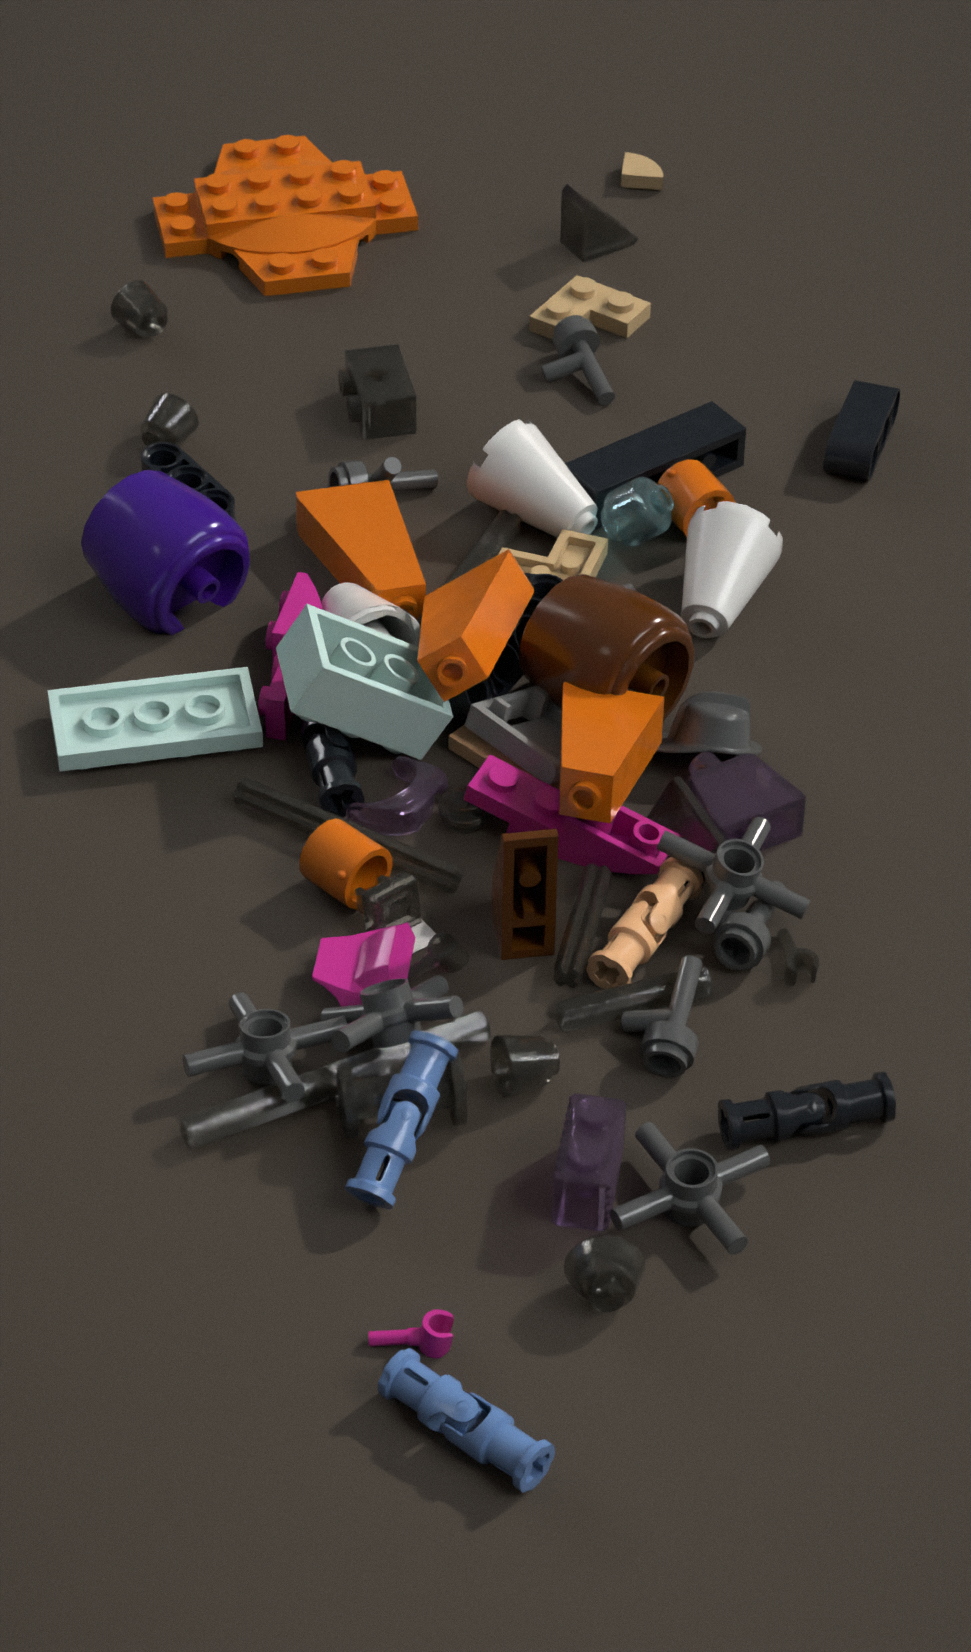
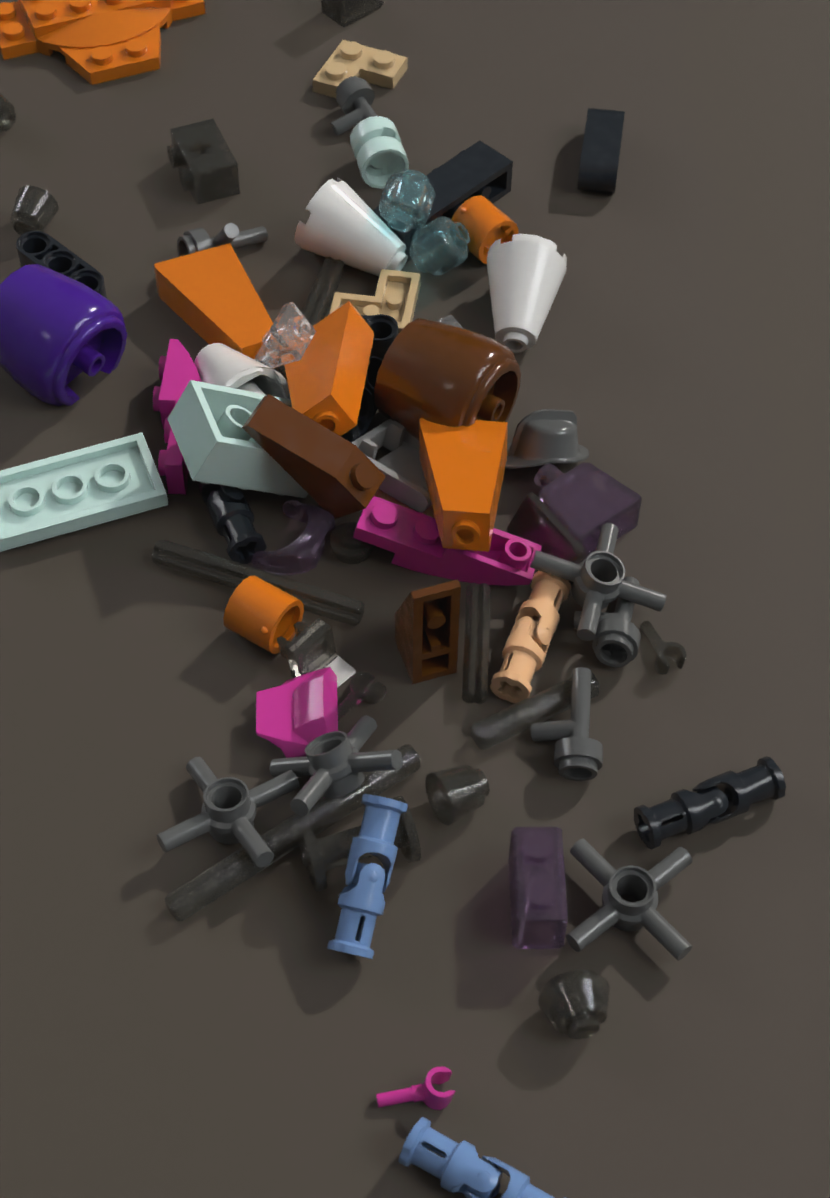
camera: 10 degrees left, 10 degrees up
none -> reddish brown slope [242,394,386,519]
none -> clear bracket [254,302,316,369]
none -> light aqua wheel [350,116,409,189]
none -> clear light blue head [379,169,436,232]

